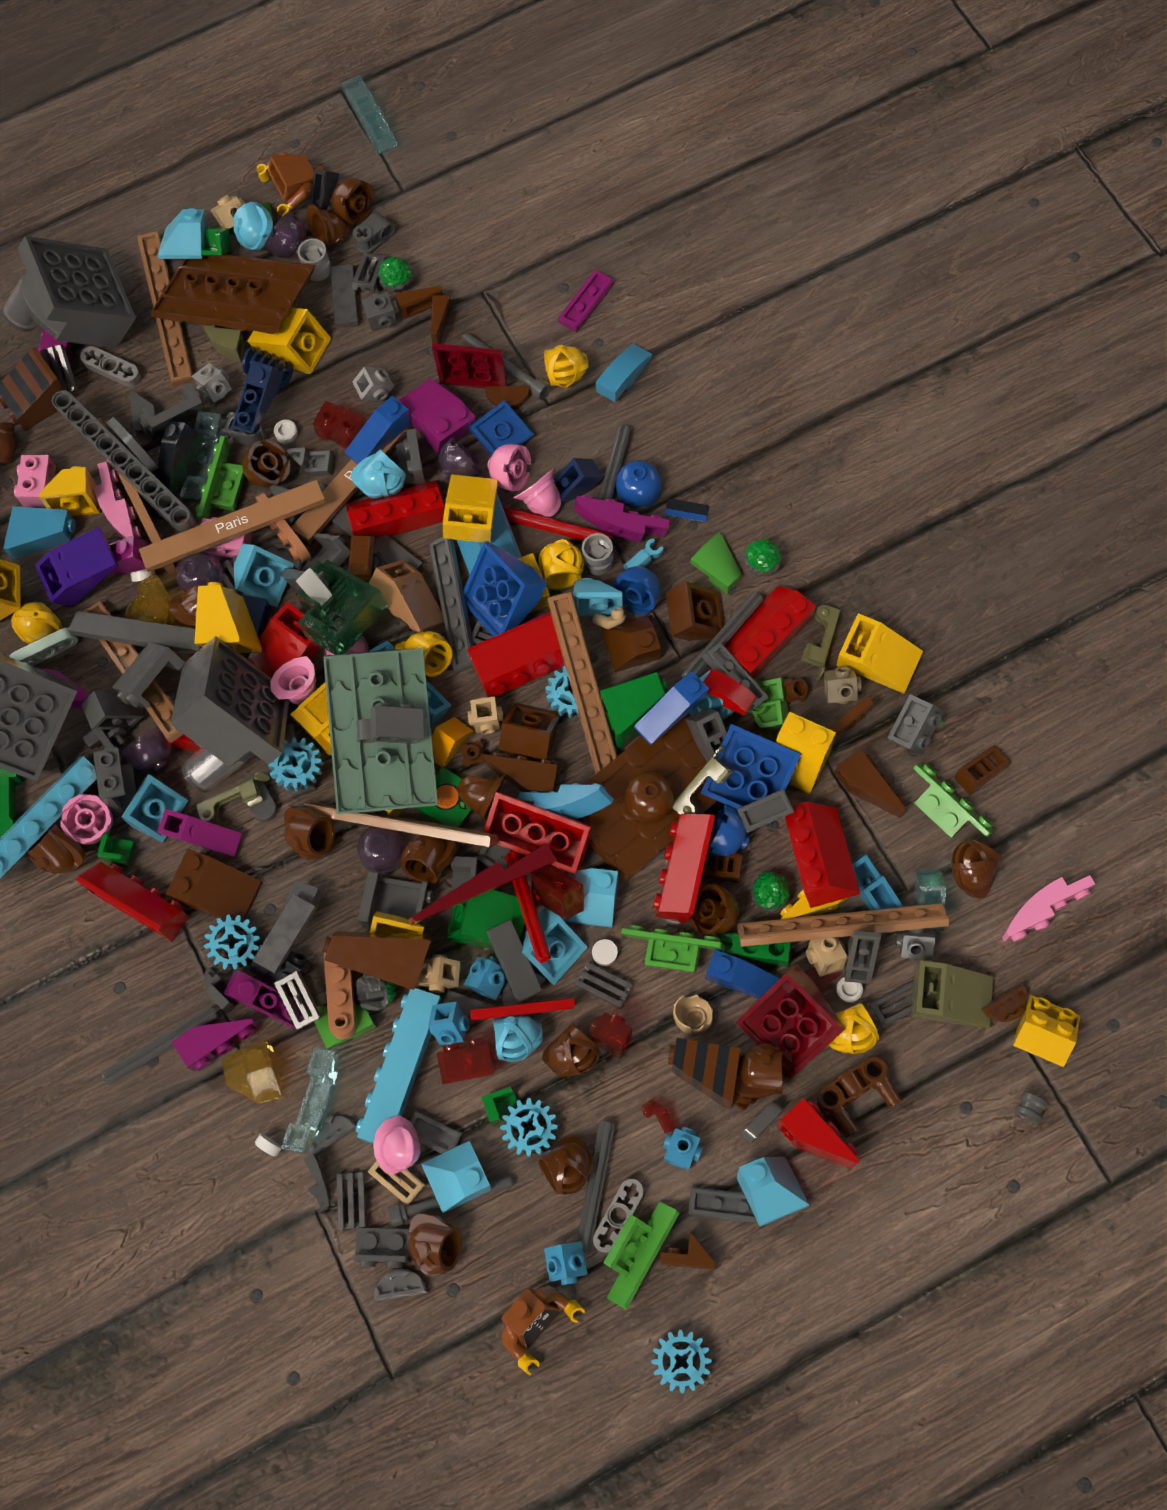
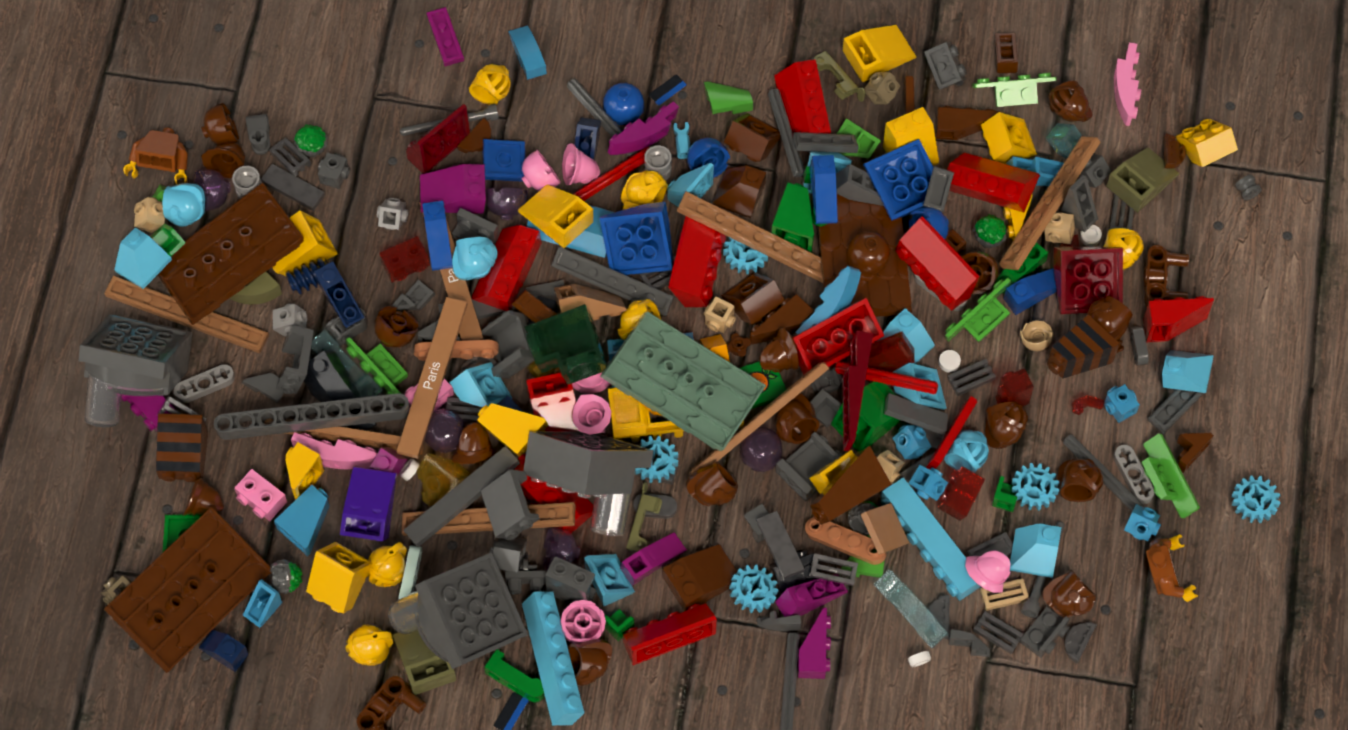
camera: 60 degrees left, 5 degrees down
dark grey tile [106,417,159,474] -> none
clear yellow slope [222,1042,283,1104] -> none
white tile [274,420,298,444] -> none
white sticker [296,568,332,608] -> none
black slope [310,169,339,211] -> none
clear light blue slope [341,75,398,154] -> none
dark grey hinge [357,703,424,744] -> none
reddish brown slope [395,286,443,319] -> none
reddish brown slope [431,295,452,344] -> none
tan arm [593,607,626,629] -> none
piece [672,746,732,814] -> none
red slope [703,668,756,715] -> none
green piece [743,538,782,577] -> none
reddish brown plate [783,678,808,703] -> none
none -> medium nougat tile [861,503,909,555]
none -> yellow slope [981,112,1037,163]

